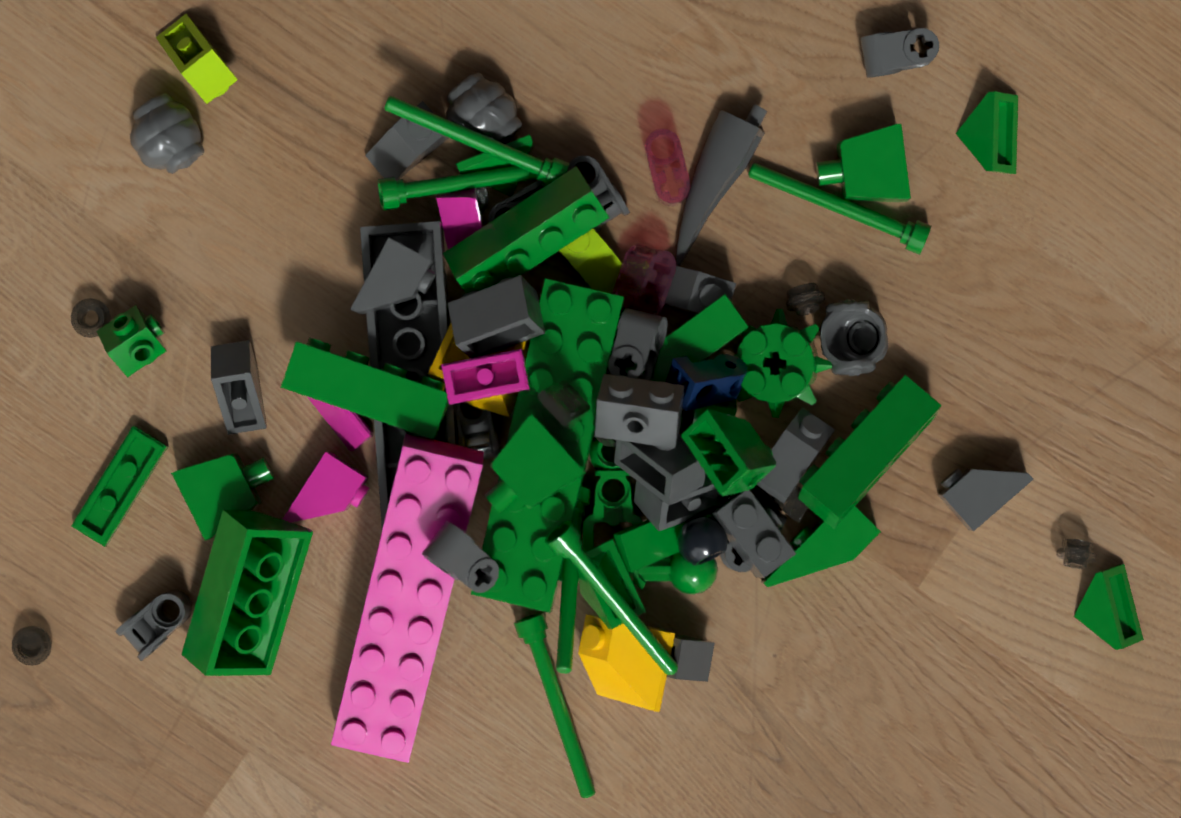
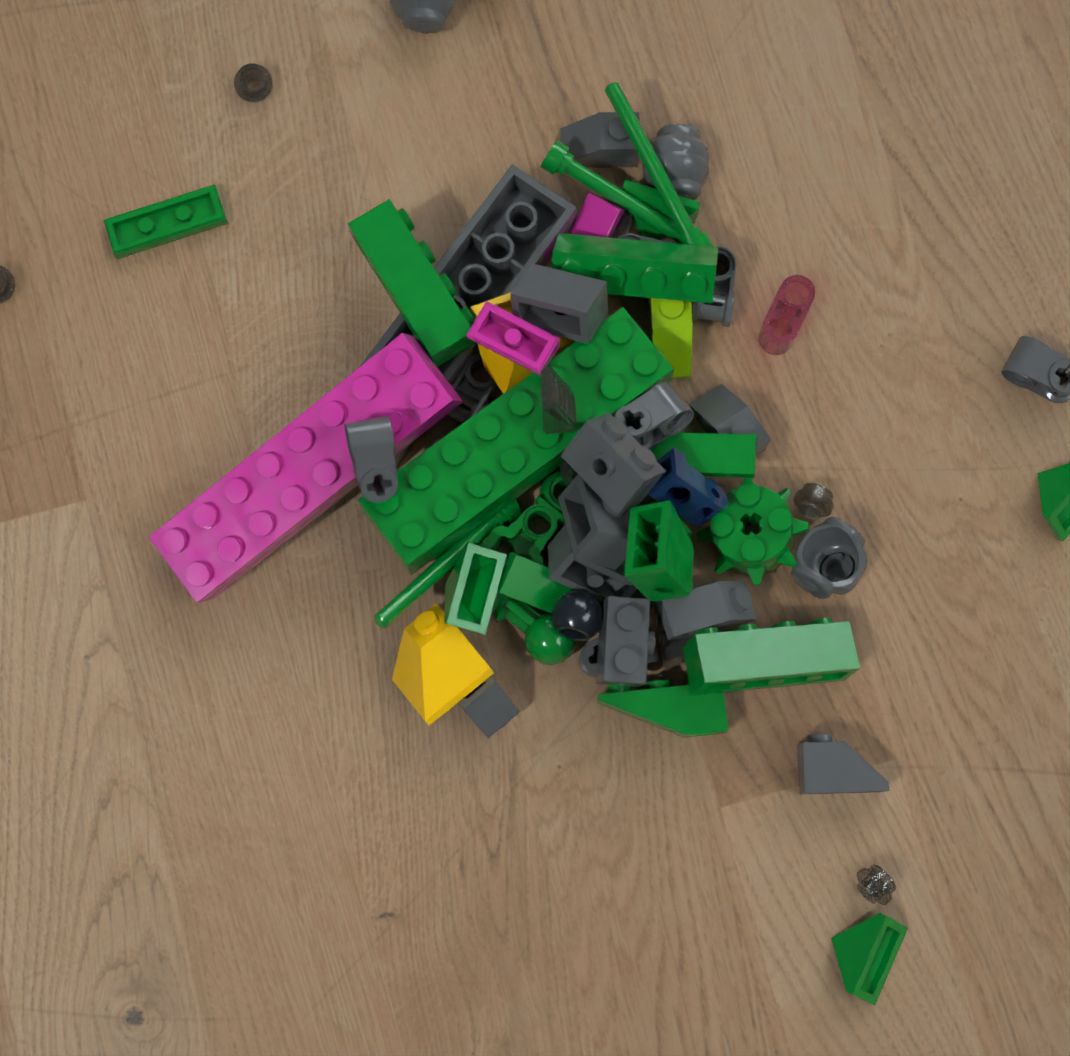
camera: 40 degrees right, 10 degrees down
green brick [97,305,167,378] -> none
dark grey piece [115,590,193,661] -> none
green torso [171,453,274,541] -> none
green slope [181,510,313,676] -> none
dark grey slope [211,340,267,435] -> none
dark pink slope [283,452,370,523] -> none
dark pink slope [308,397,374,452] -> none
dark grey slope [351,238,436,315] -> none
green torso [484,414,586,513] -> none
green piece [514,613,596,799] -> none
green piece [545,521,678,675] -> none
clear pink beam [612,244,676,316] -> none
dark grey piece [675,104,768,267] -> none
green piece [748,163,932,255] -> none
green torso [816,124,911,203] -> none

